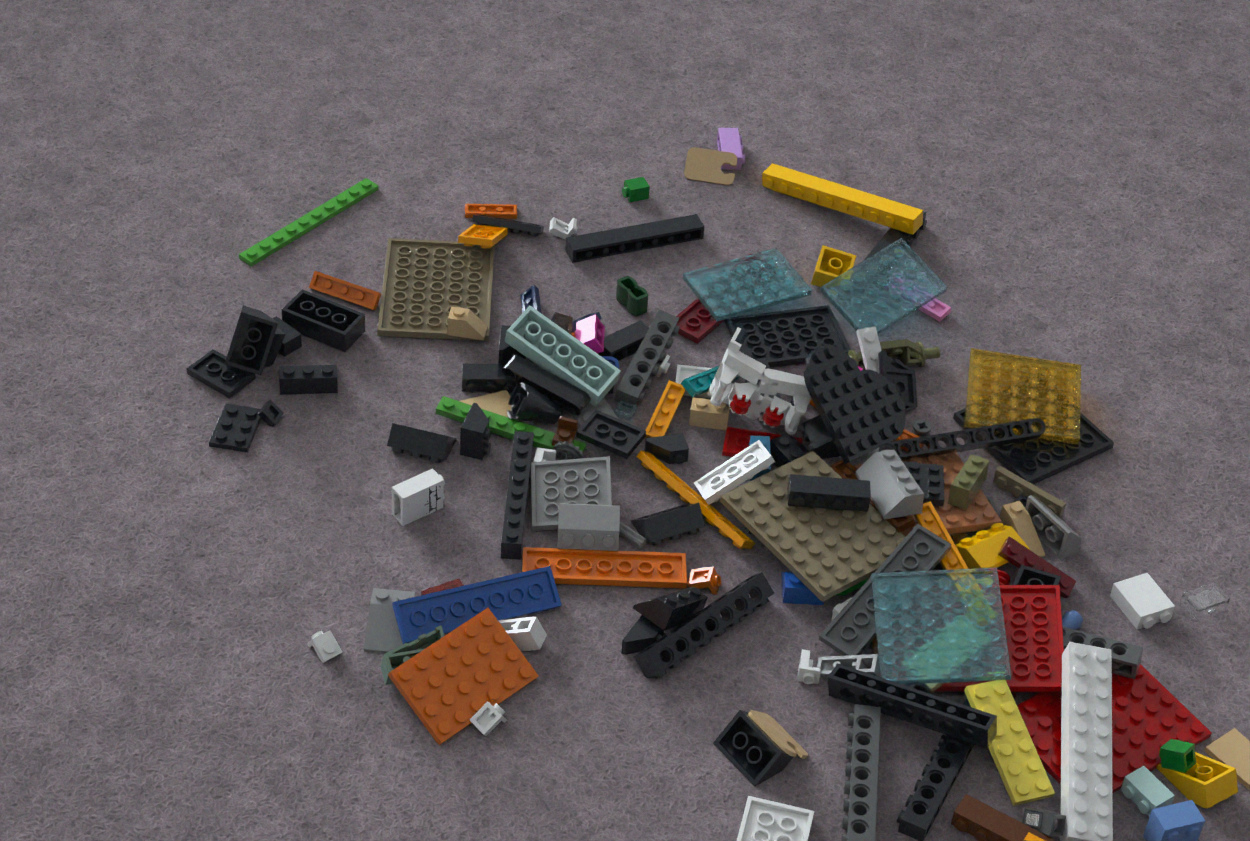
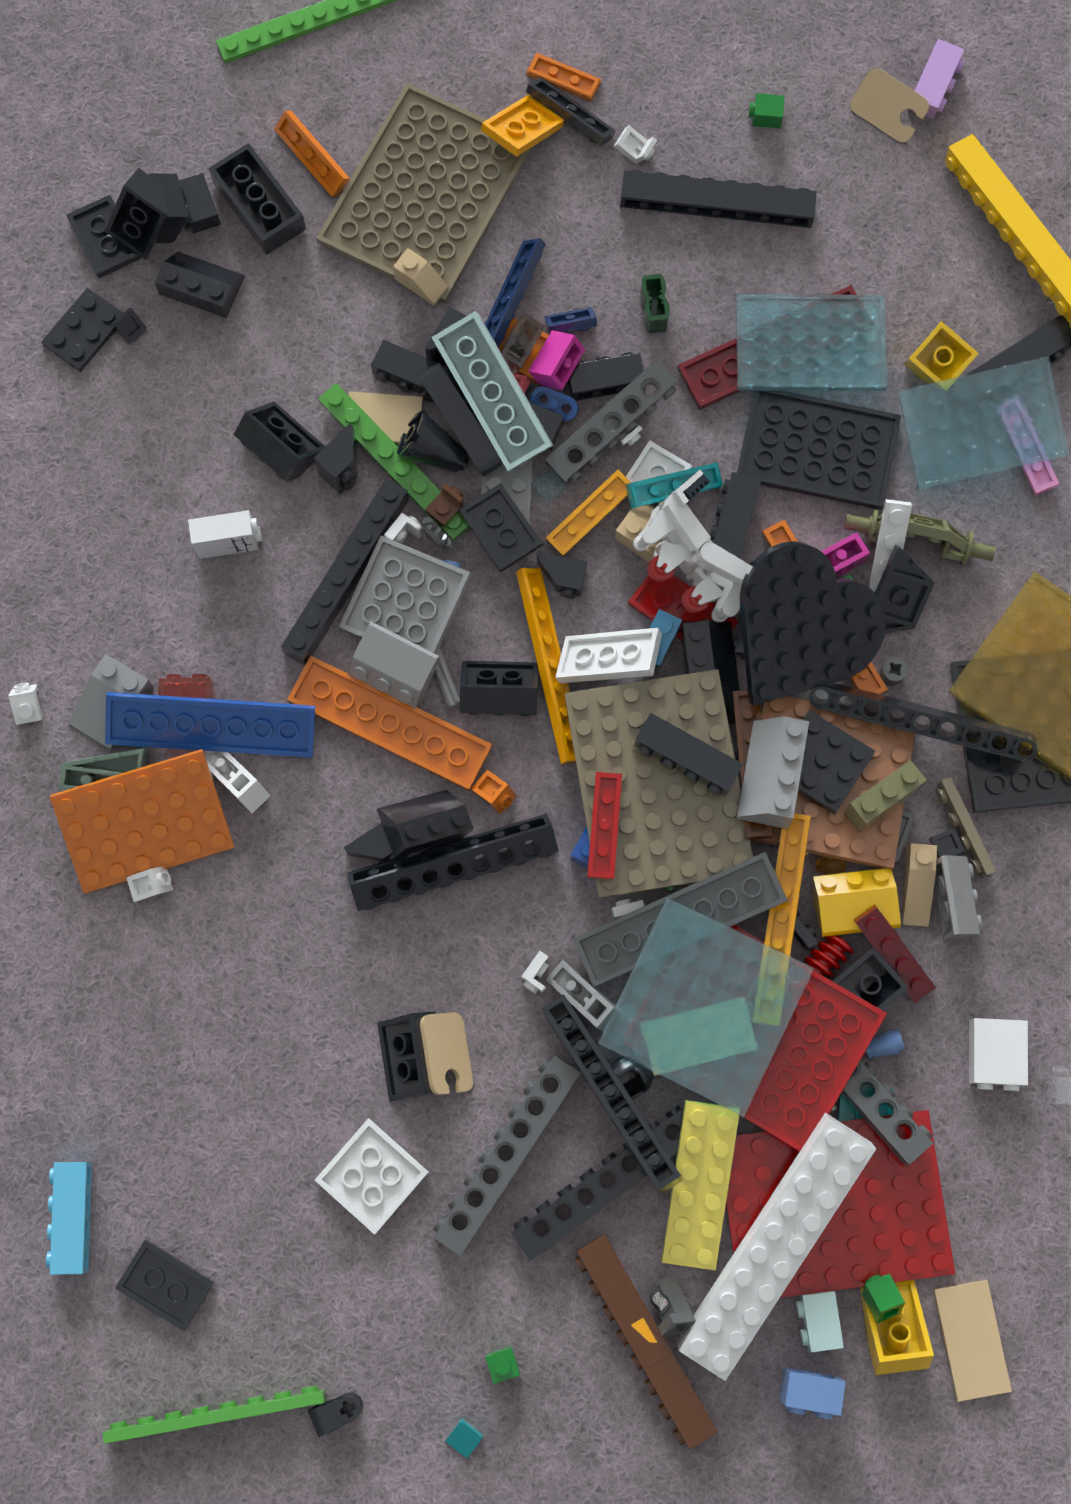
camera: 30 degrees right, 35 degrees up
none -> red plate [587,772,622,880]

